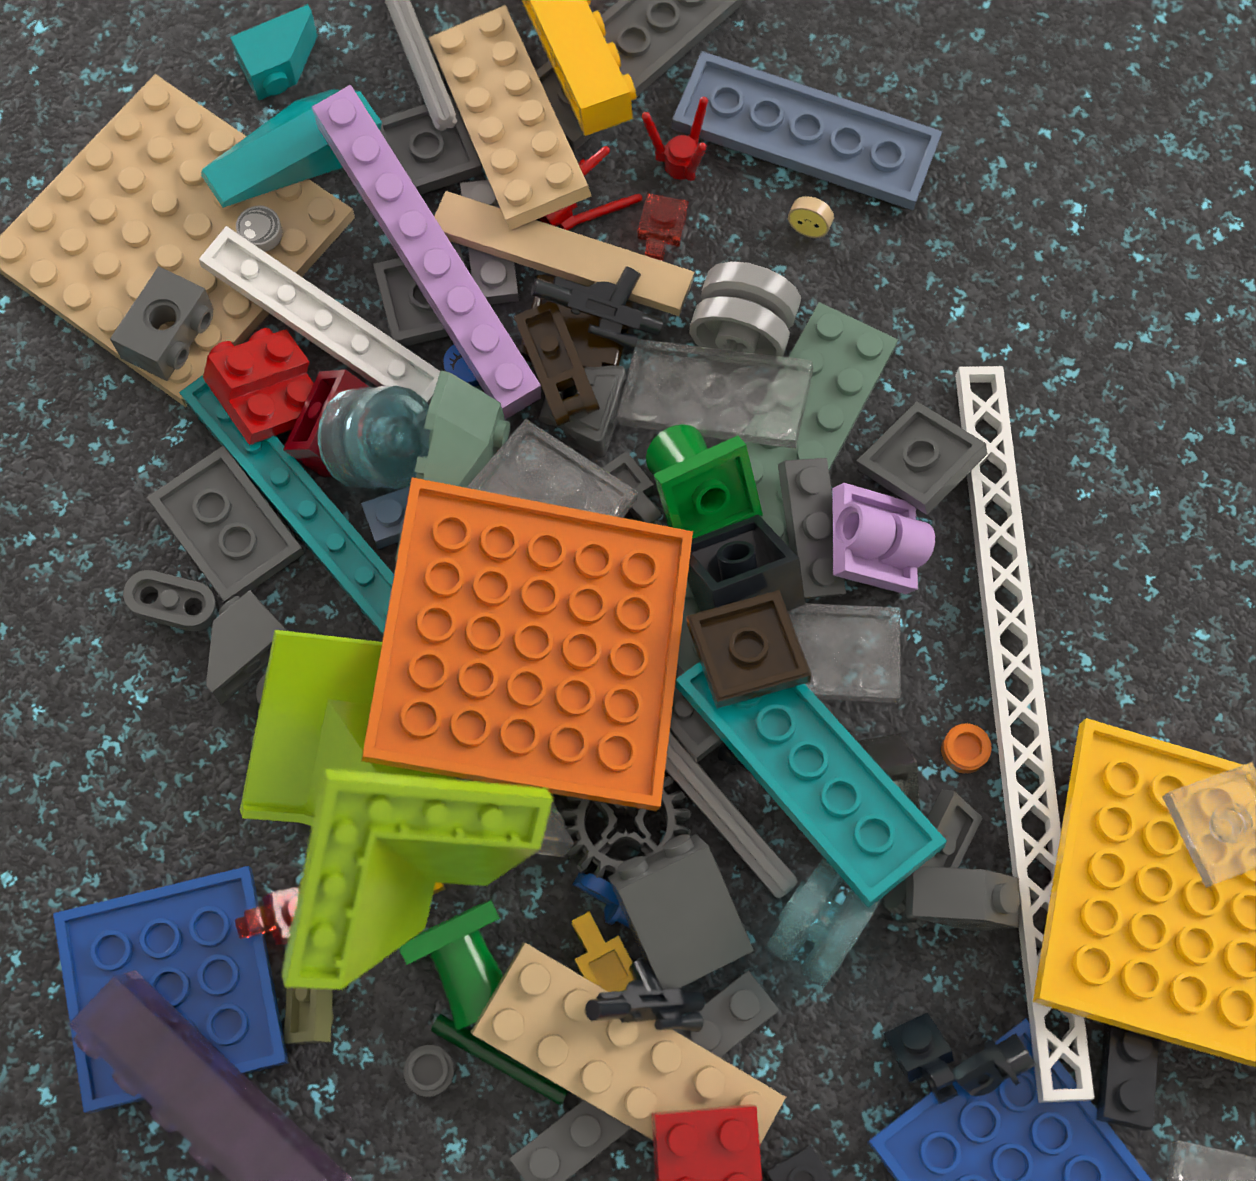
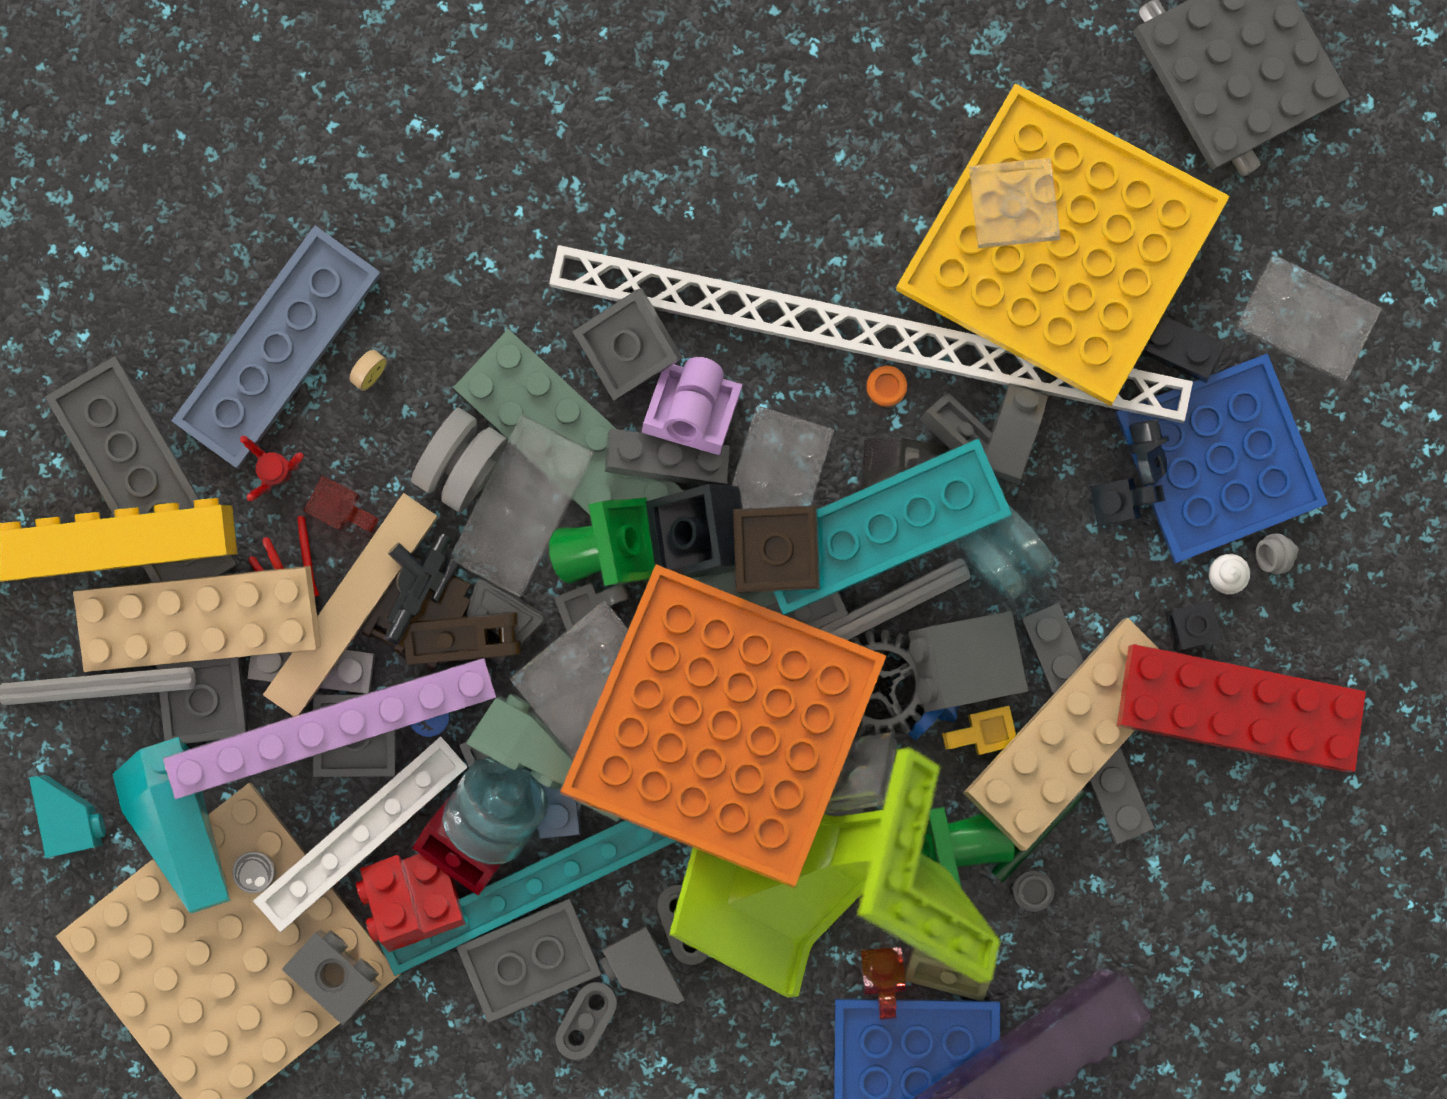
camera: 70 degrees left, 15 degrees up
black piece [585,959,705,1032] -> none

